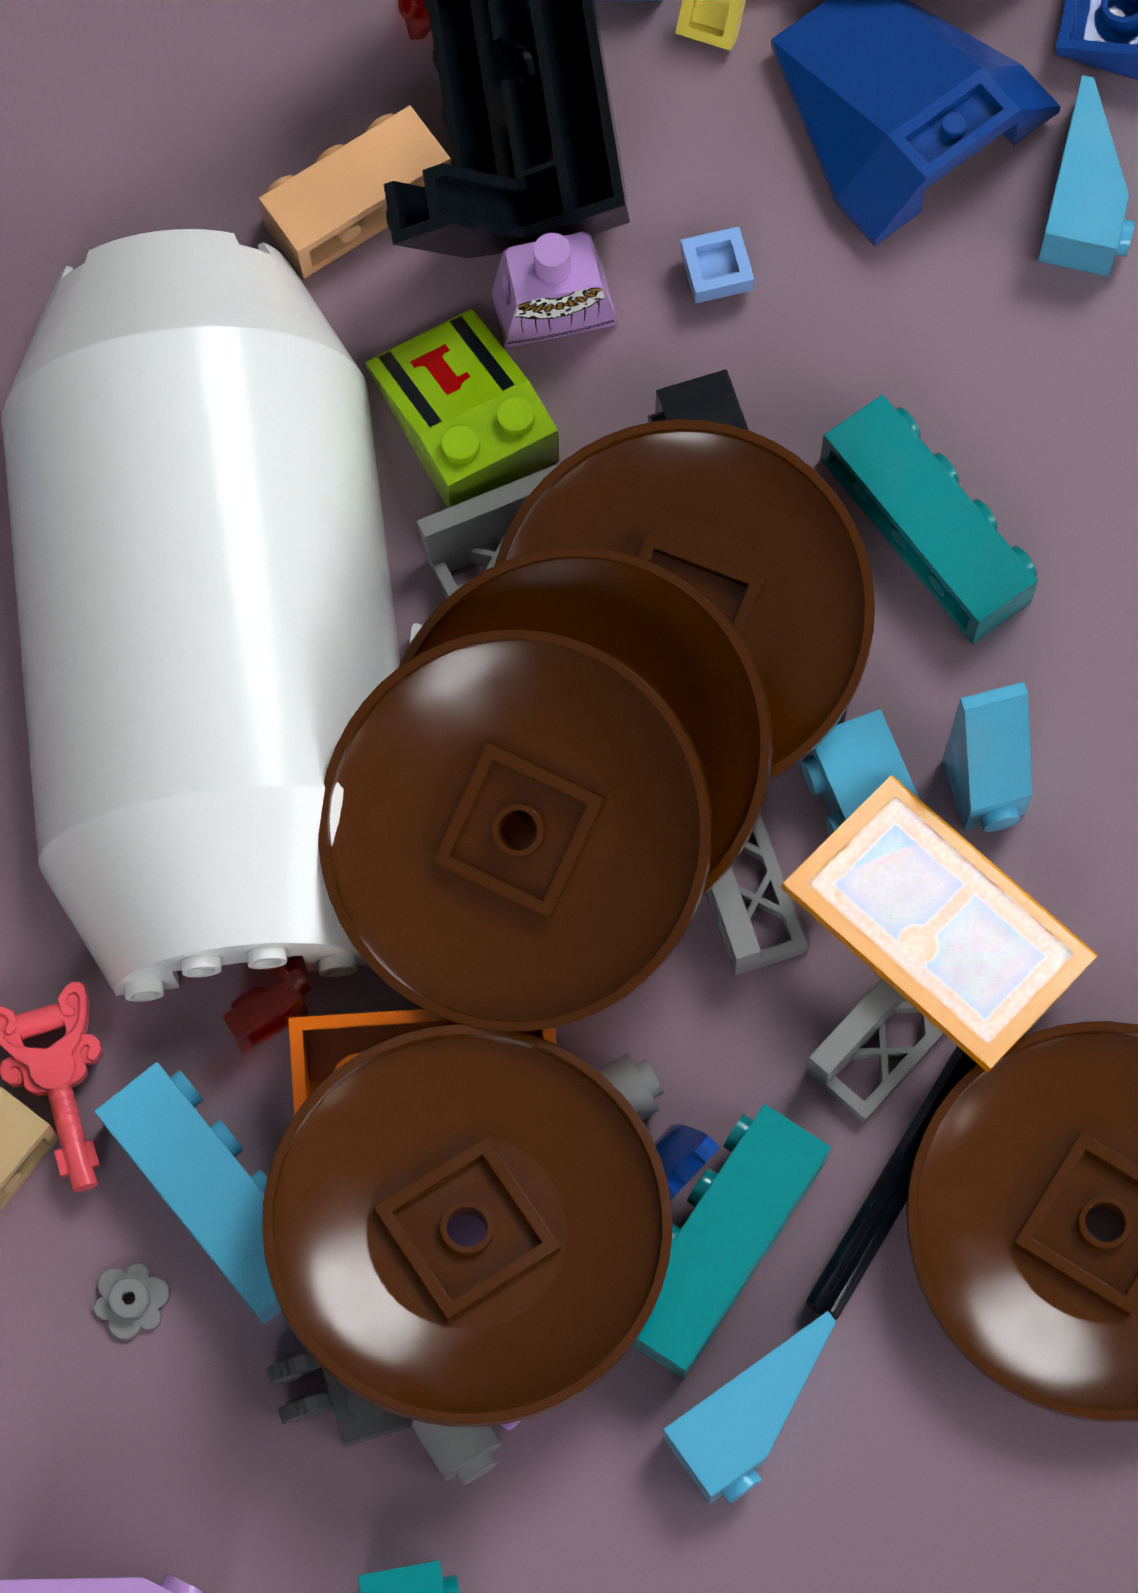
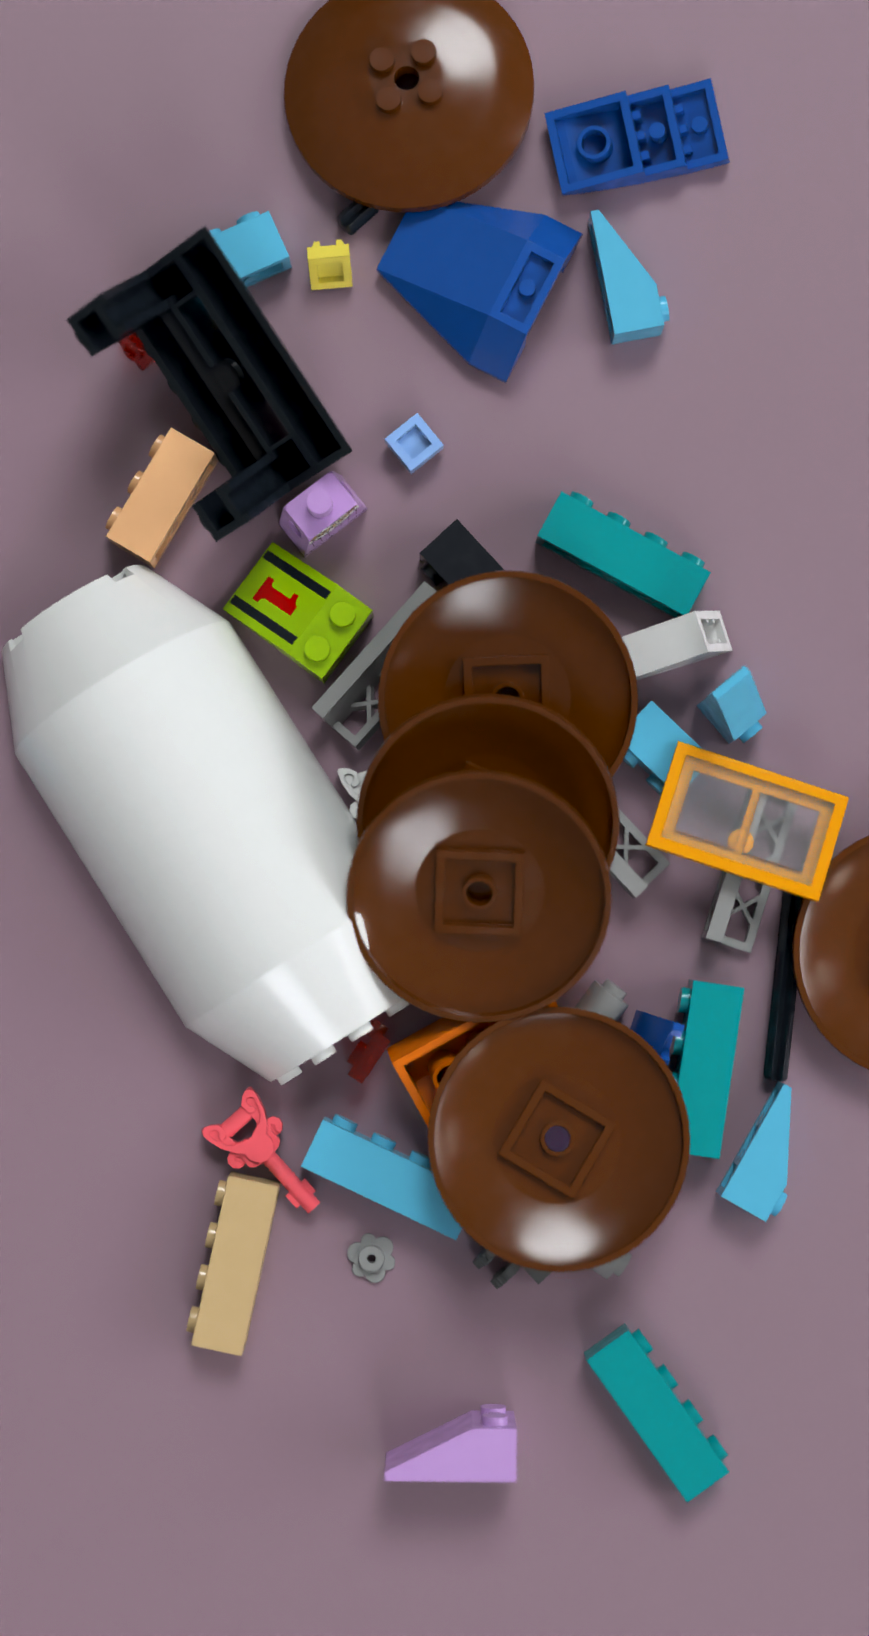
camera: 30 degrees left, 15 degrees up
none -> white slope [622,611,732,680]

